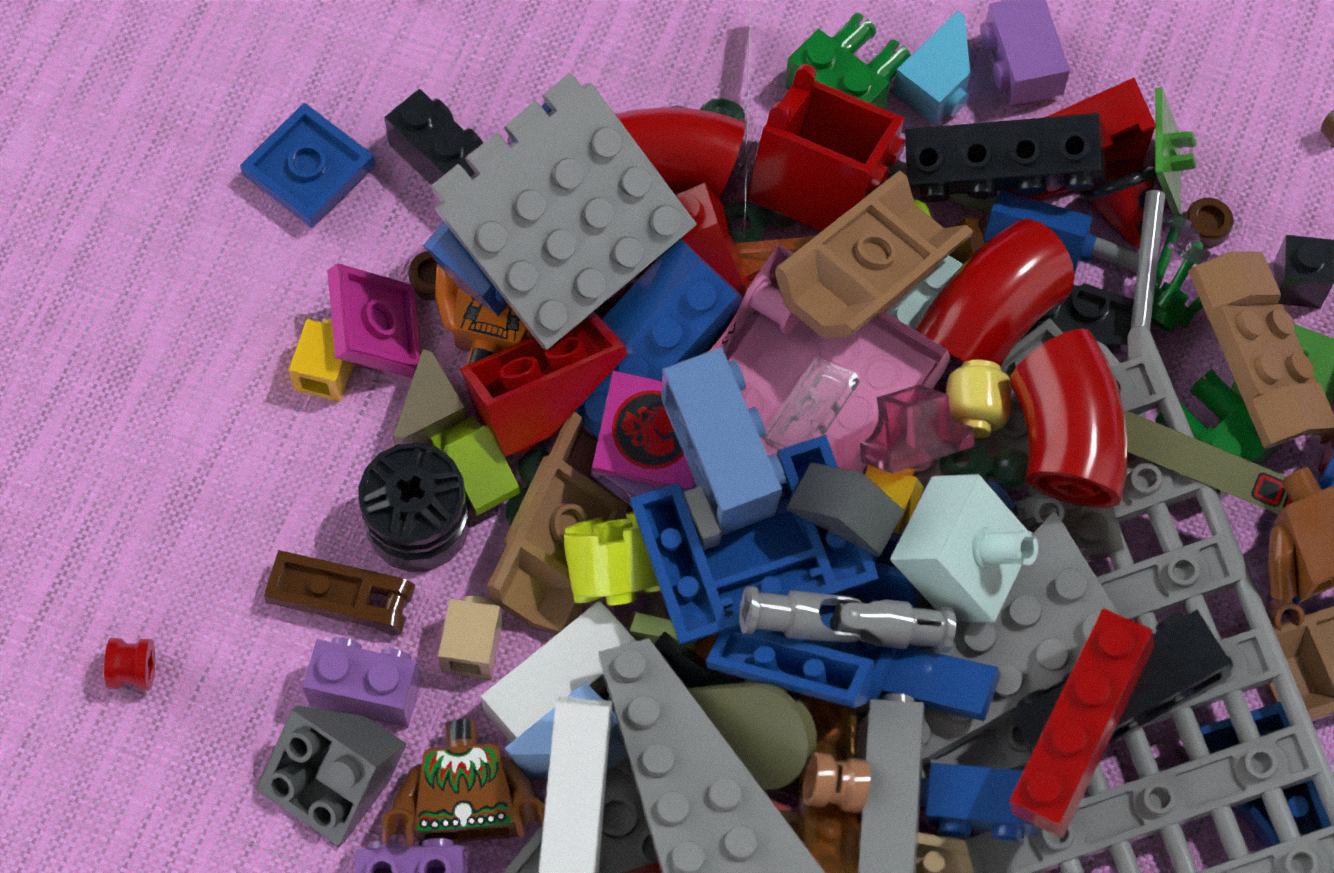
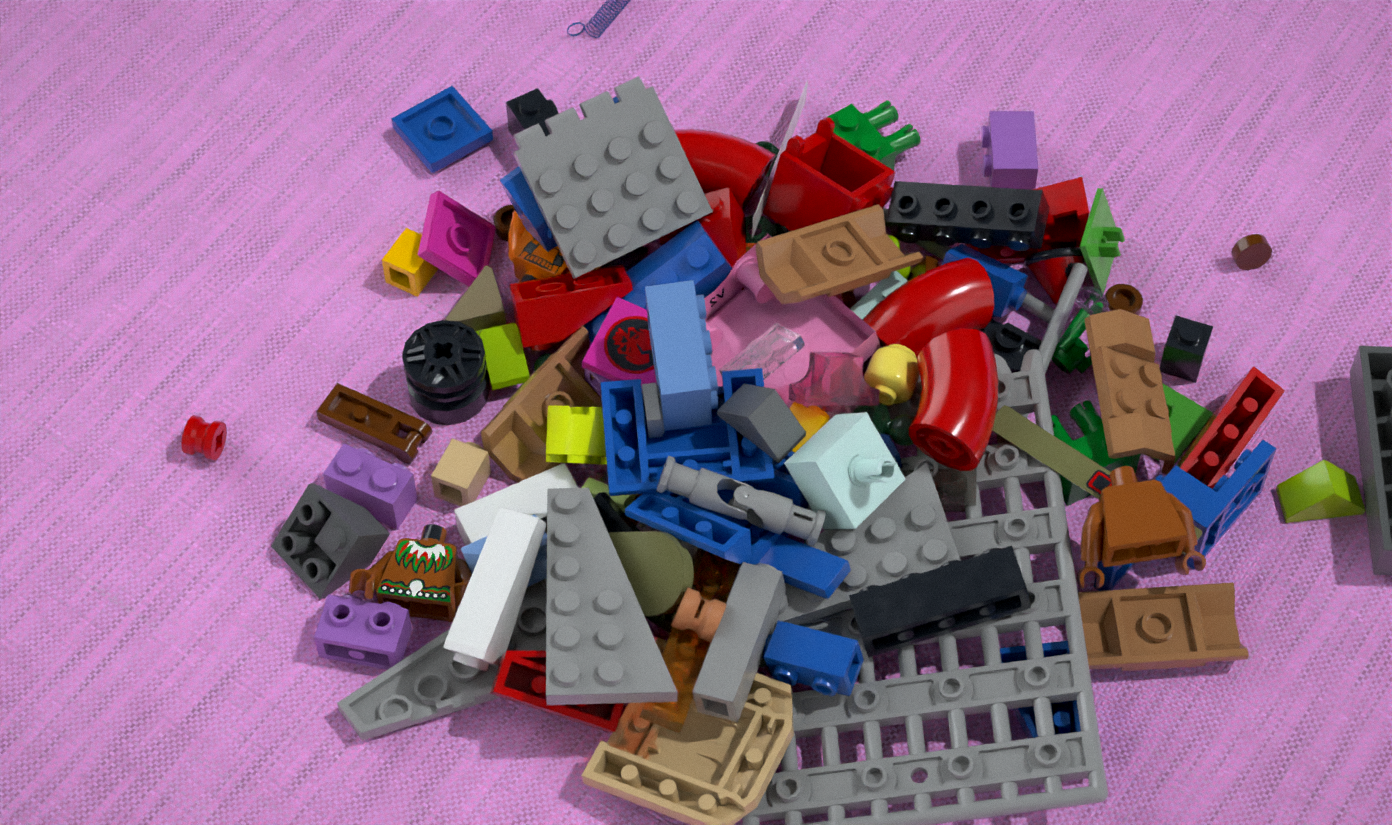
camera: 15 degrees right, 10 degrees down
medium azure slope [893,10,970,126] -> none
red brick [1009,608,1154,838] -> none

